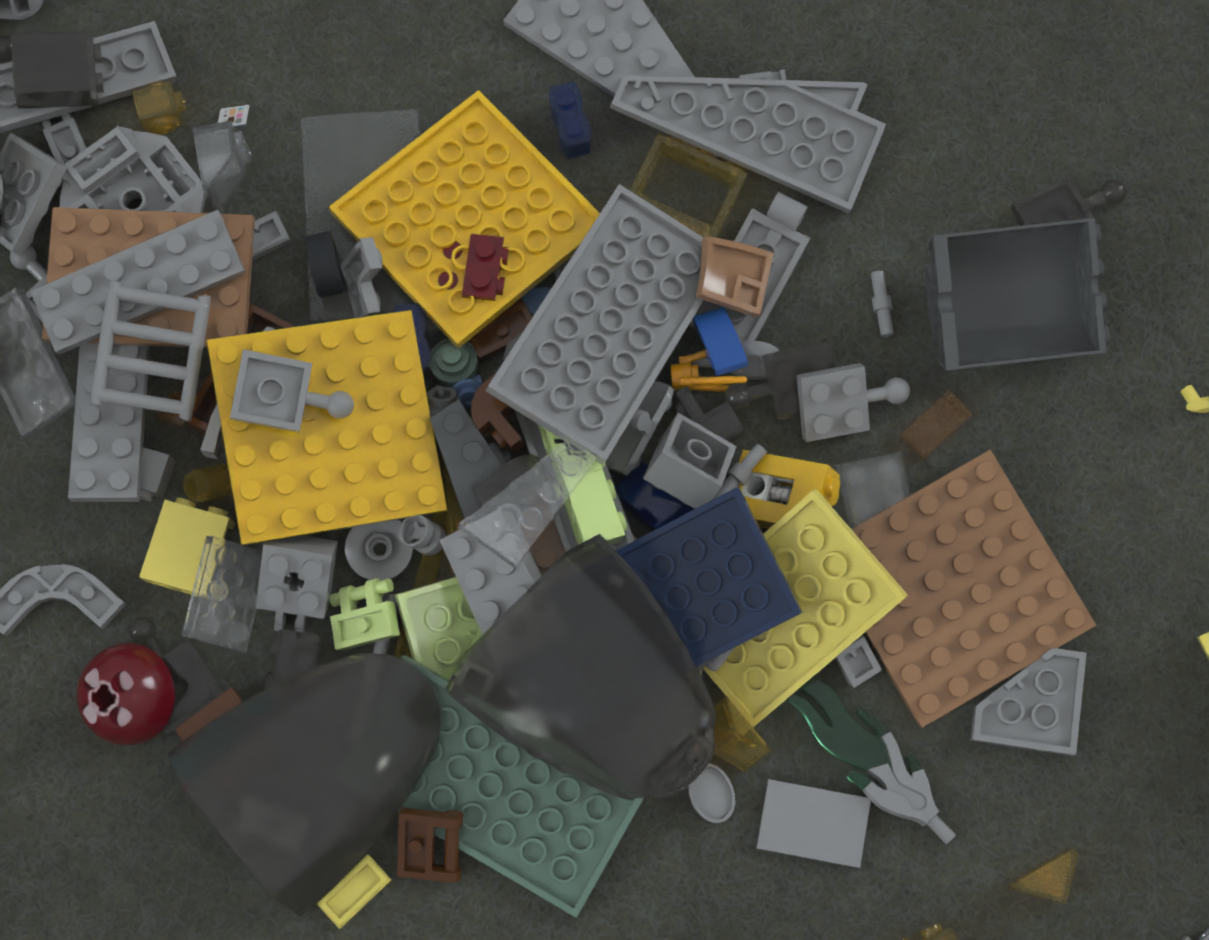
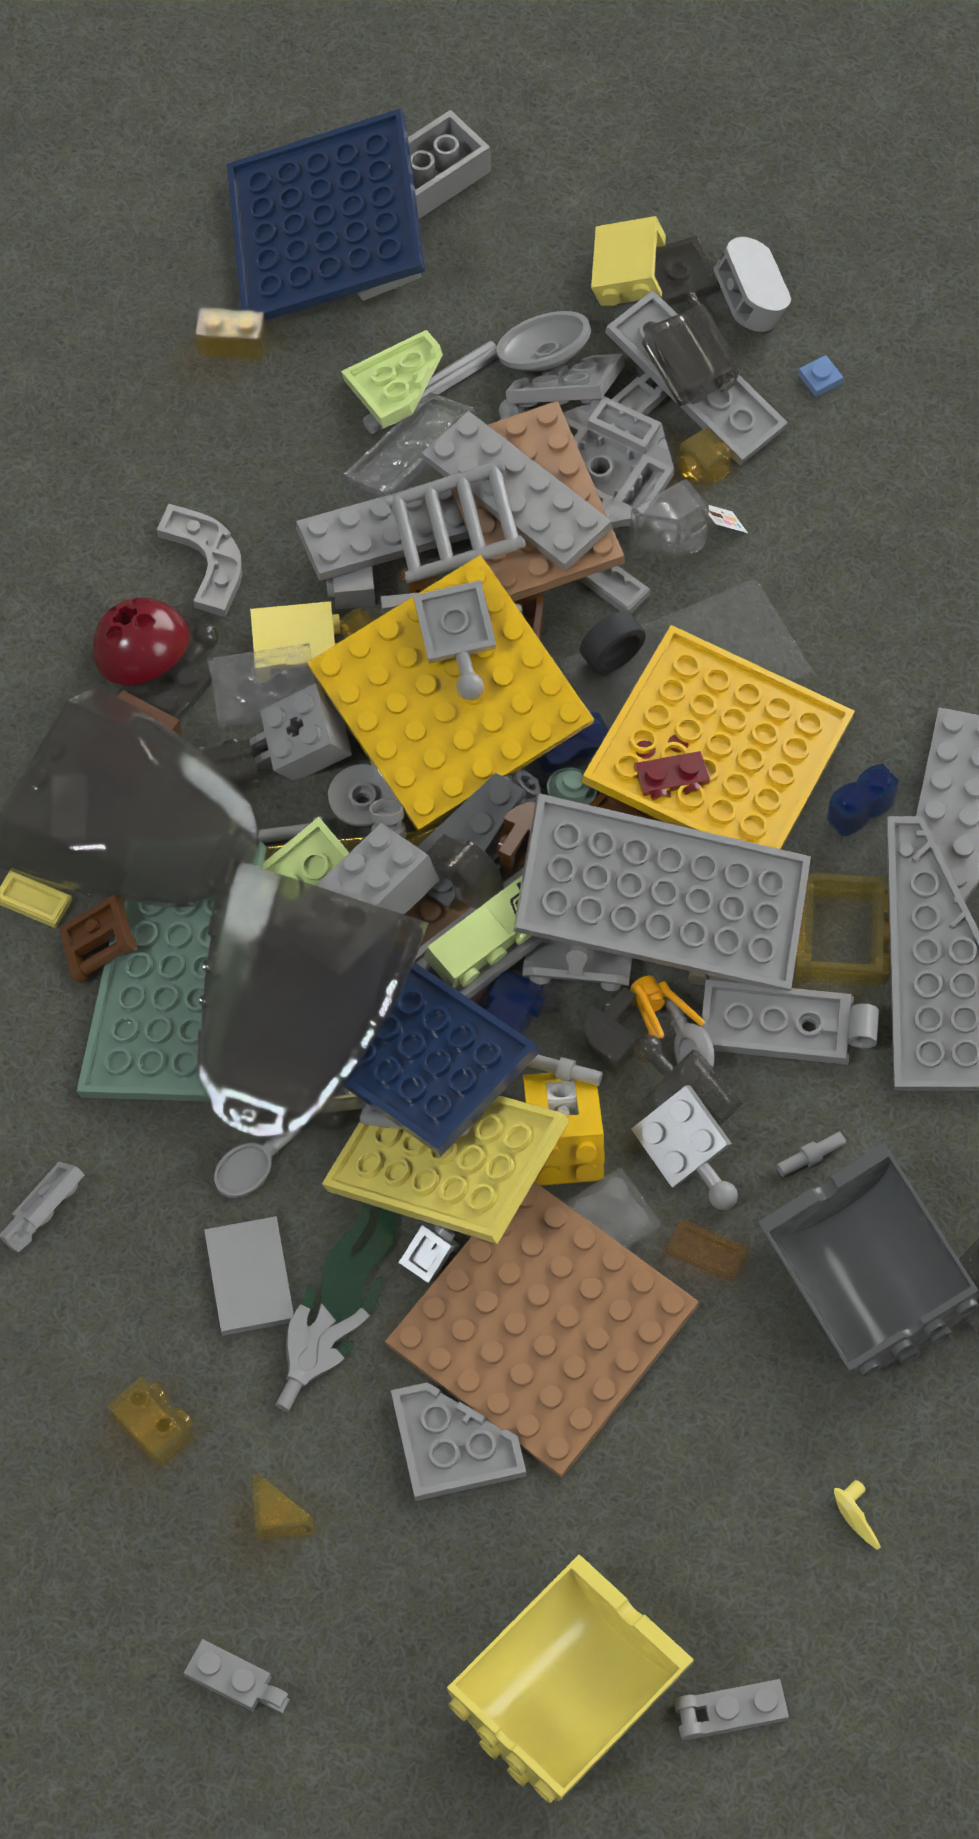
camera: 70 degrees right, 15 degrees down
yellowish green plate [329,578,400,650] -> none
light grey plate [340,237,382,318] -> none
clear wing [458,439,597,569] -> none
light grey brick [643,413,737,509] -> none
blue slope [693,307,748,376] -> none
medium nougat plate [696,236,774,318] -> none
clear yellow slope [701,696,771,772] -> none

